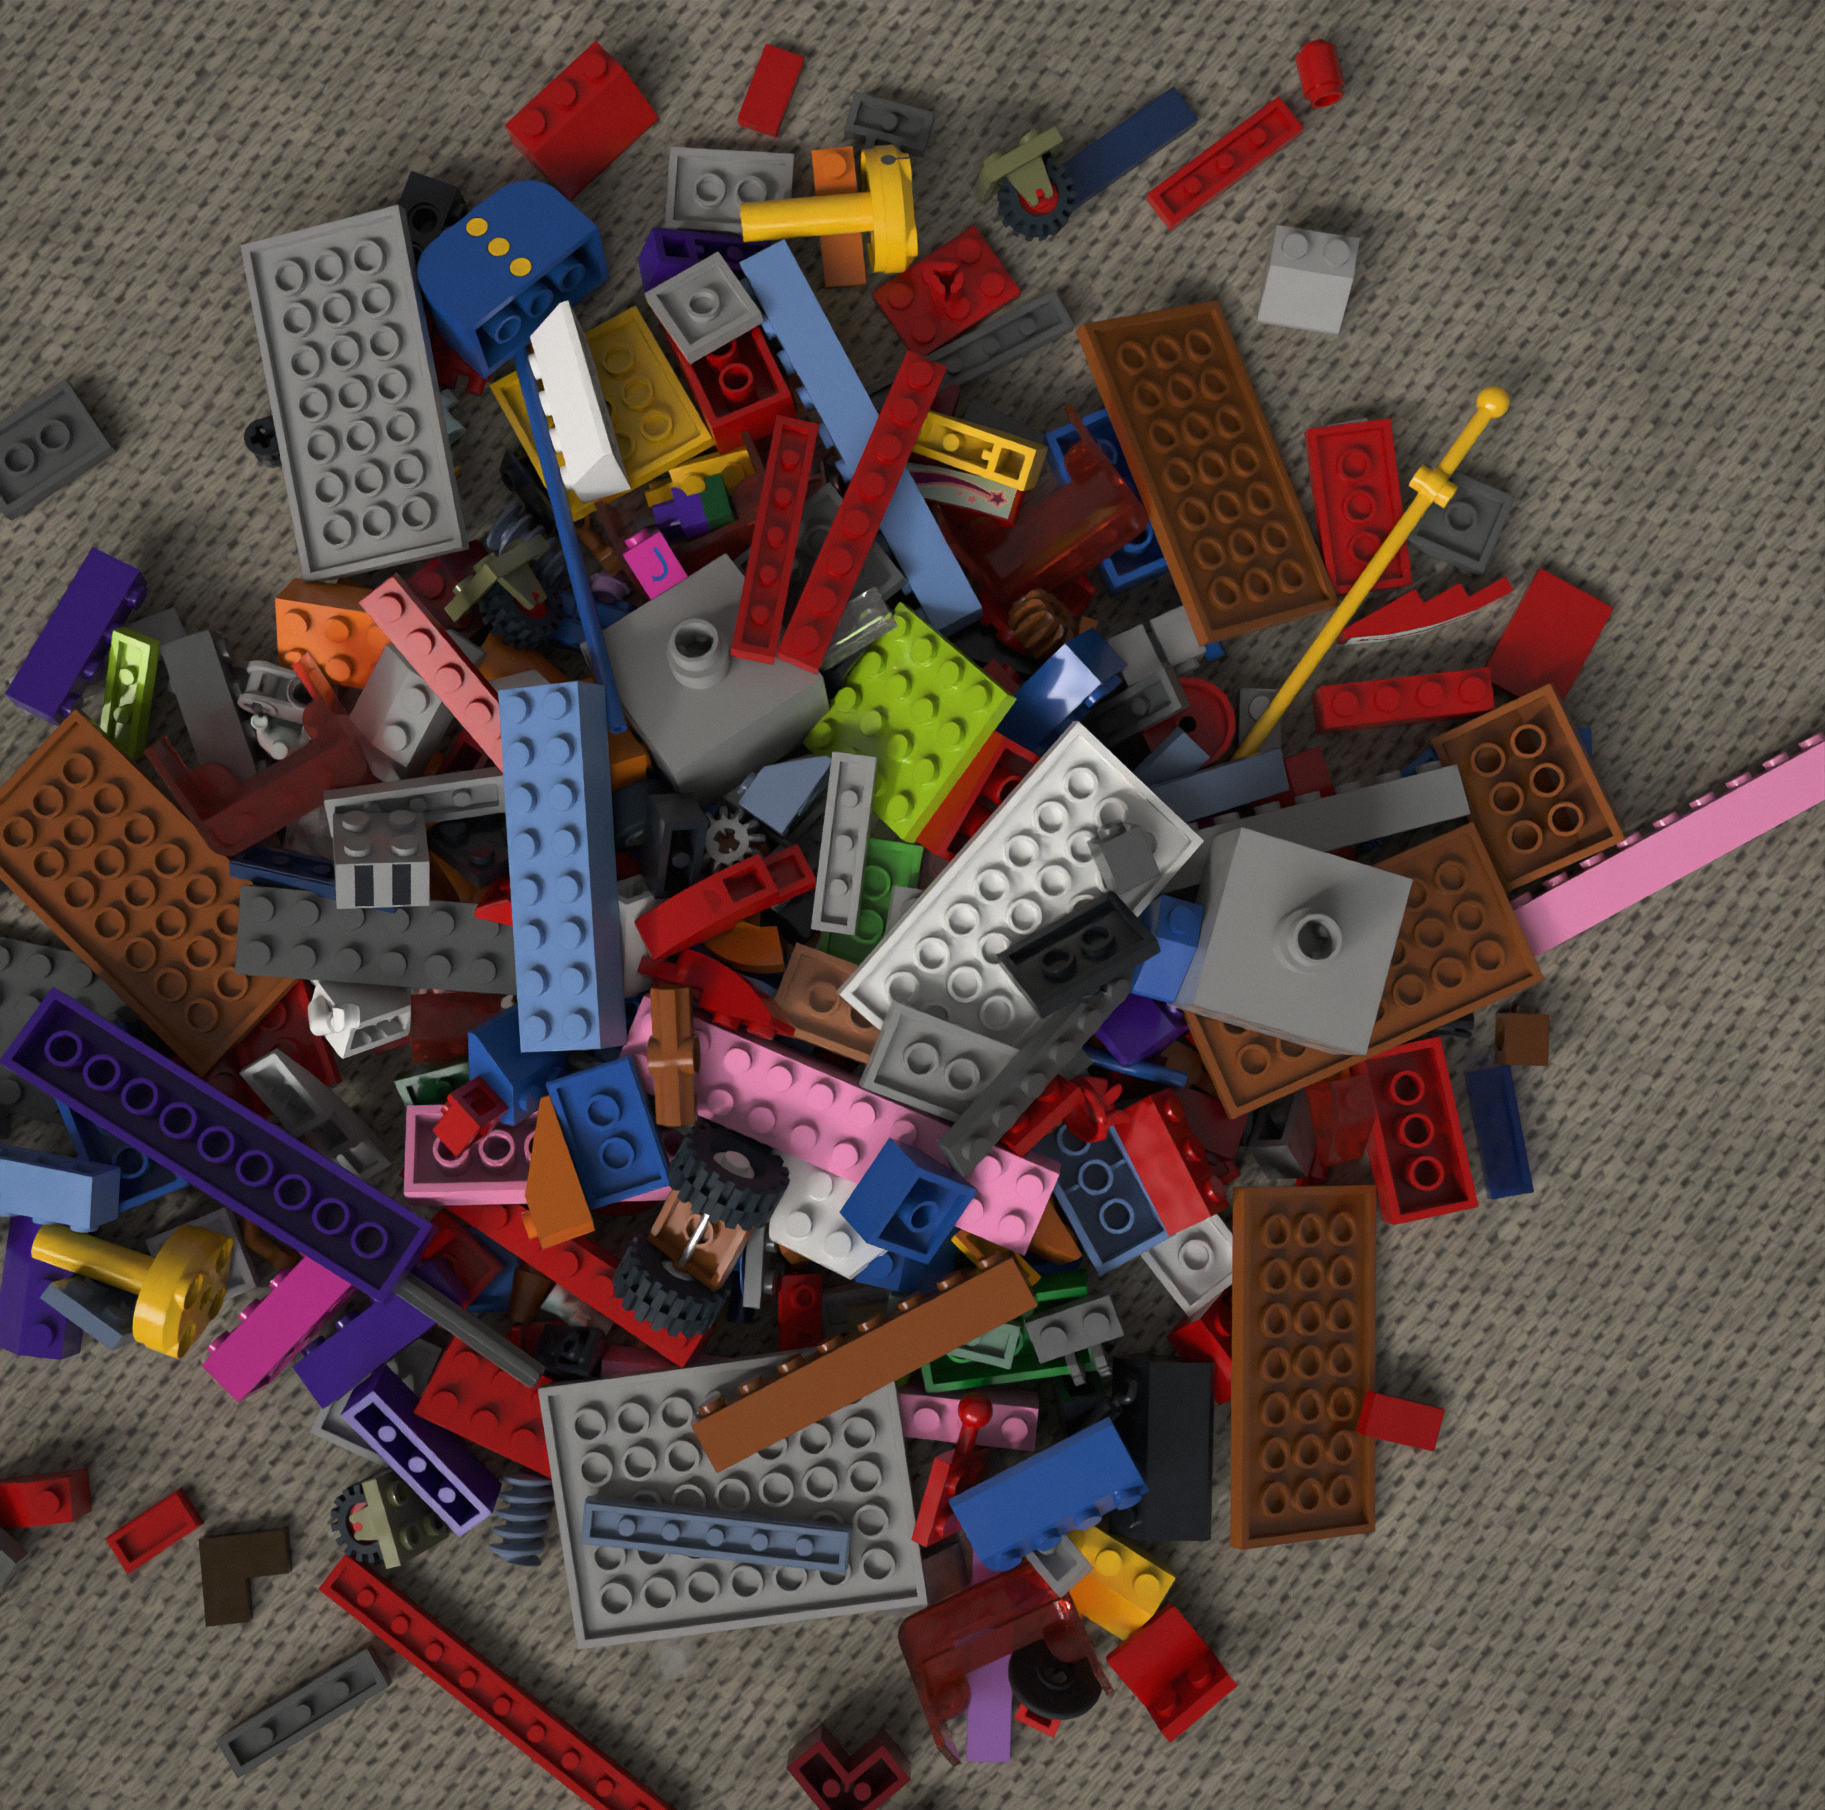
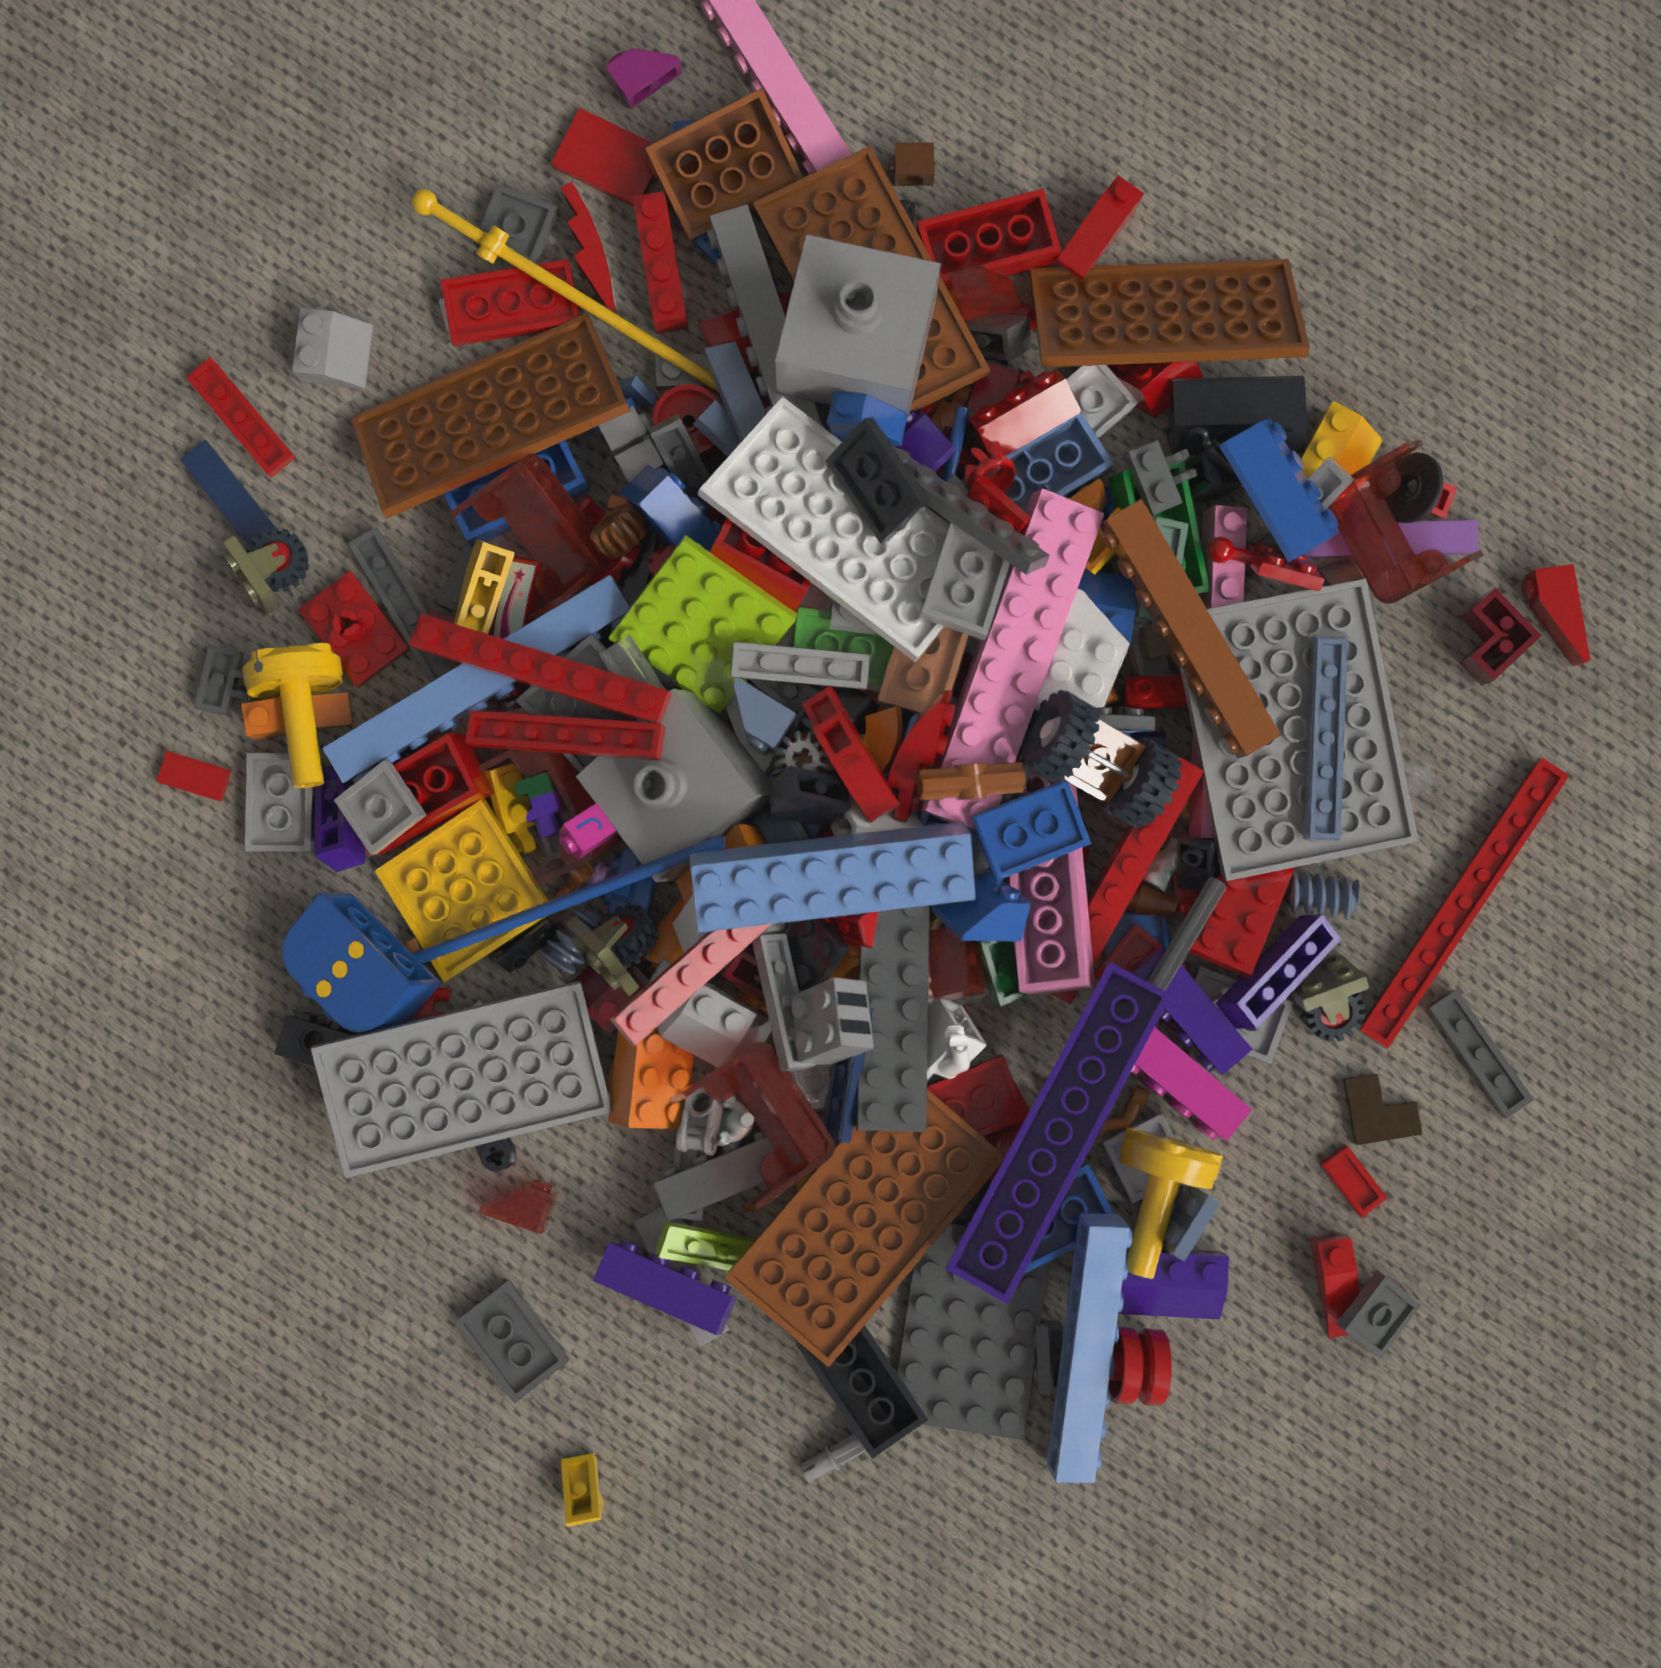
camera: 90 degrees left, 0 degrees up
light grey slope [239,1048,395,1180] -> none
red brick [432,1075,509,1157] -> none
red slope [505,41,659,202] -> none
orange slope [521,1095,595,1249] -> none
white slope [528,300,631,504] -> none
blue slope [839,1137,978,1264] -> none
dark grey brick [1086,819,1161,894] -> none
red bracket [1106,1603,1238,1743] -> none
red brick [1295,39,1345,108] -> none
red tile [1356,1390,1445,1452] -> none
clear blue plate [1464,1065,1534,1200] -> none
none -> clear red slope [478,1179,559,1234]
none -> magenta slope [605,48,682,109]
none -> medium blue tile [617,376,656,406]
none -> red slope [1056,175,1145,280]

